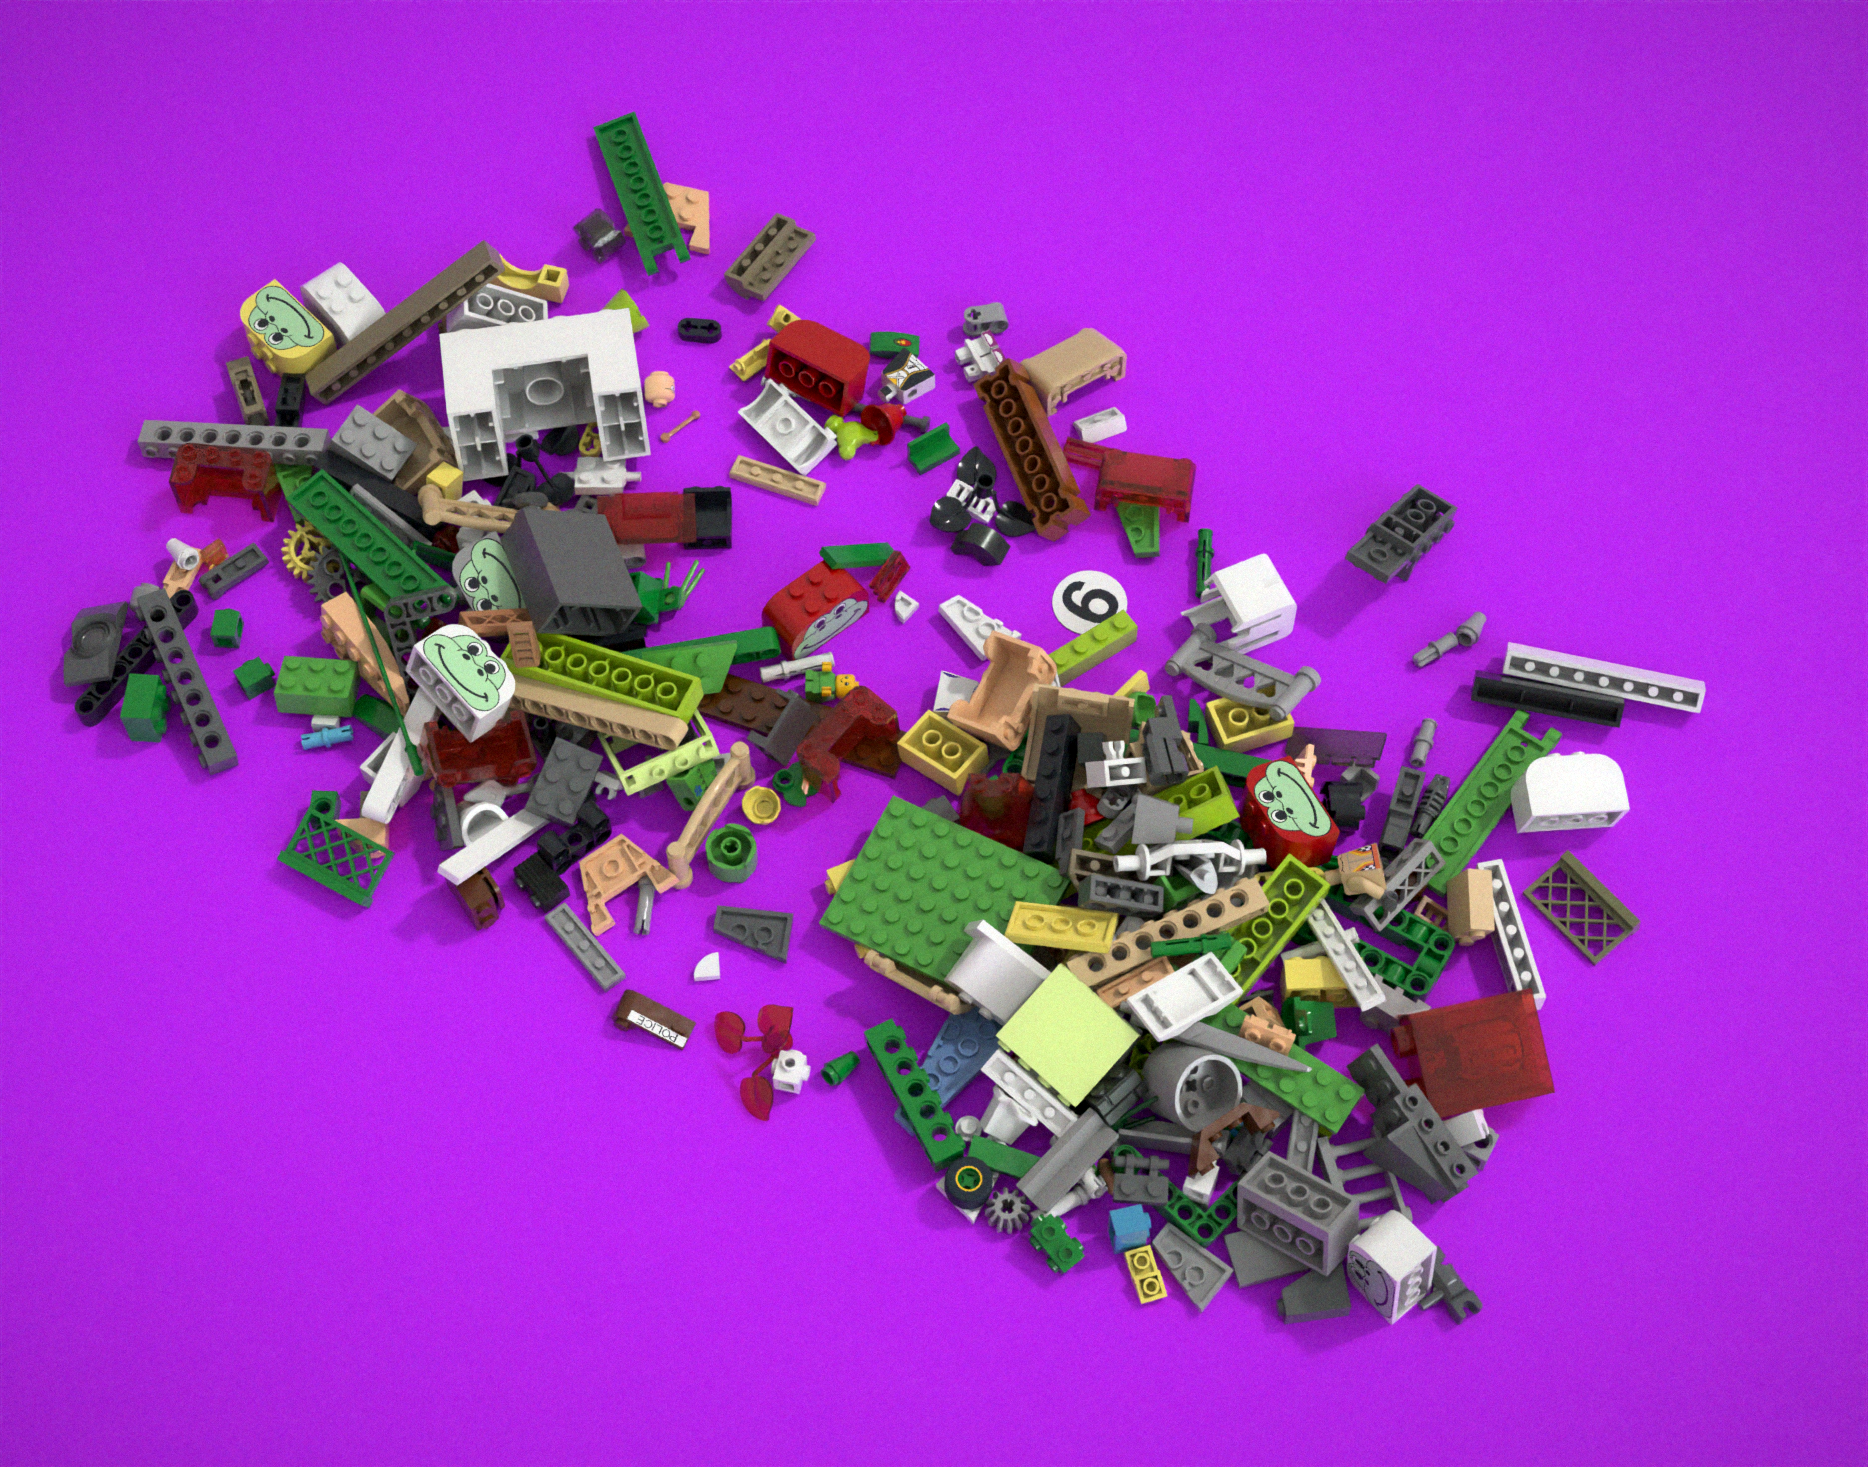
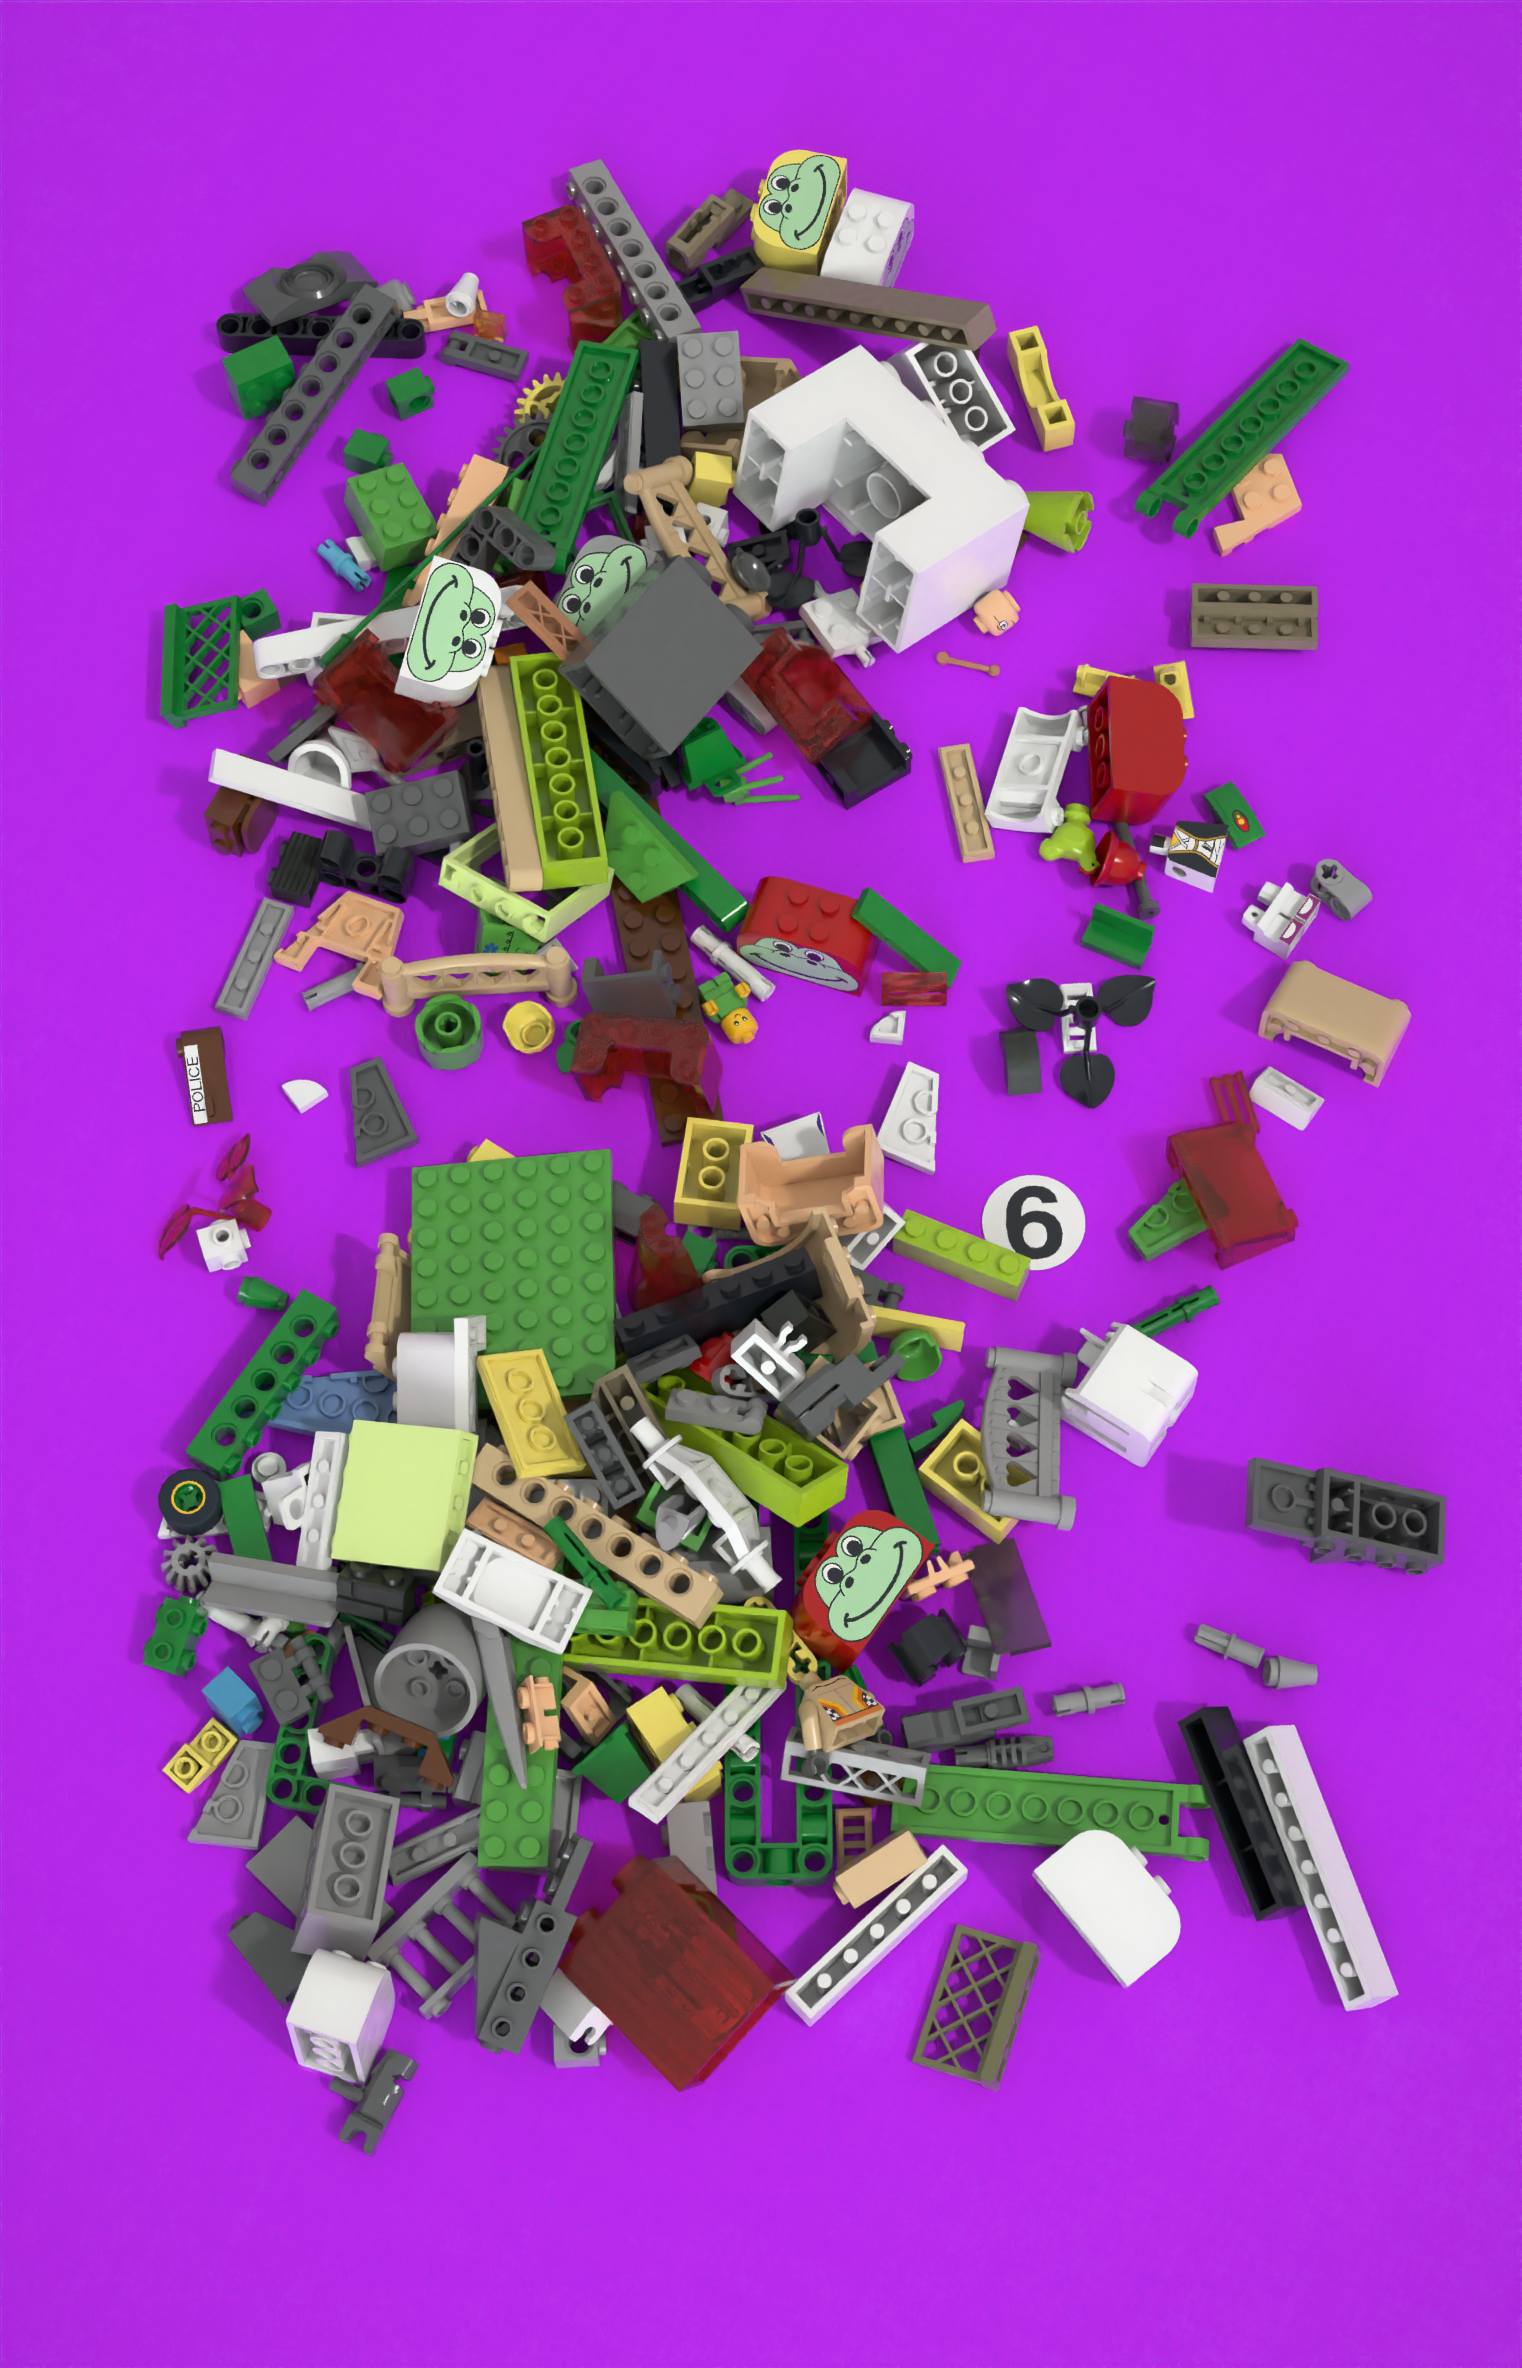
camera: 60 degrees right, 5 degrees up
medium nougat slope [507,621,541,668] -> none
black beam [678,318,722,343] -> none
dark orange brick [973,358,1091,542] -> none
light grey torso [1131,793,1194,844] -> none

